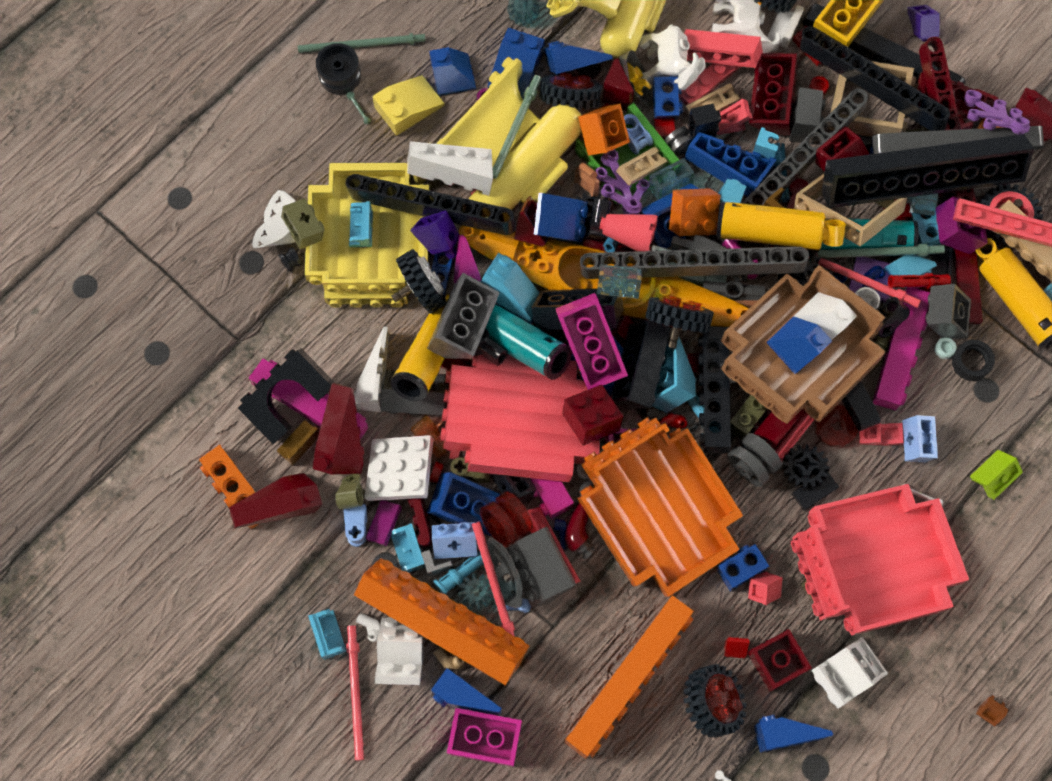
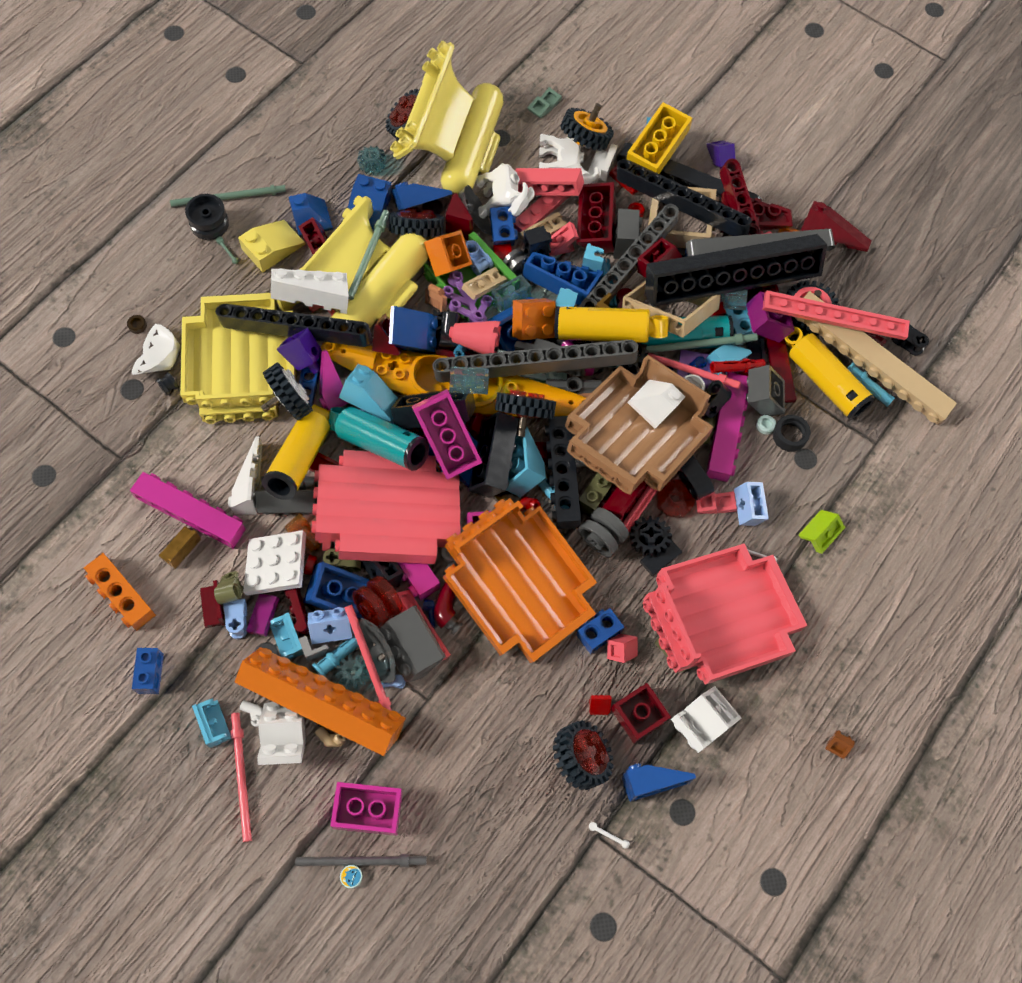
camera: 10 degrees left, 5 degrees down
dark red wedge [229,473,323,529] -> none
black arch [238,348,335,444] -> none
olive brick [281,198,325,249] -> none
dark red wedge [313,383,364,475] -> none
medium azure hinge [349,201,373,247] -> none
flat silver slope [427,273,500,359] -> none
blue slope [431,668,502,716] -> none
black piece [475,329,508,366] -> none
dark red brick [562,384,623,446] -> none
orange brick [565,595,694,759] -> none
yellow plate [625,63,651,96] -> none
blue slope [766,316,832,374] -> none
medium lavender plant [964,90,1030,134] -> none
none -> dark brown tile [127,315,147,334]
none -> blue brick [132,648,164,694]
none -> dark red panel [200,580,226,628]
none -> dark red brick [298,217,328,255]

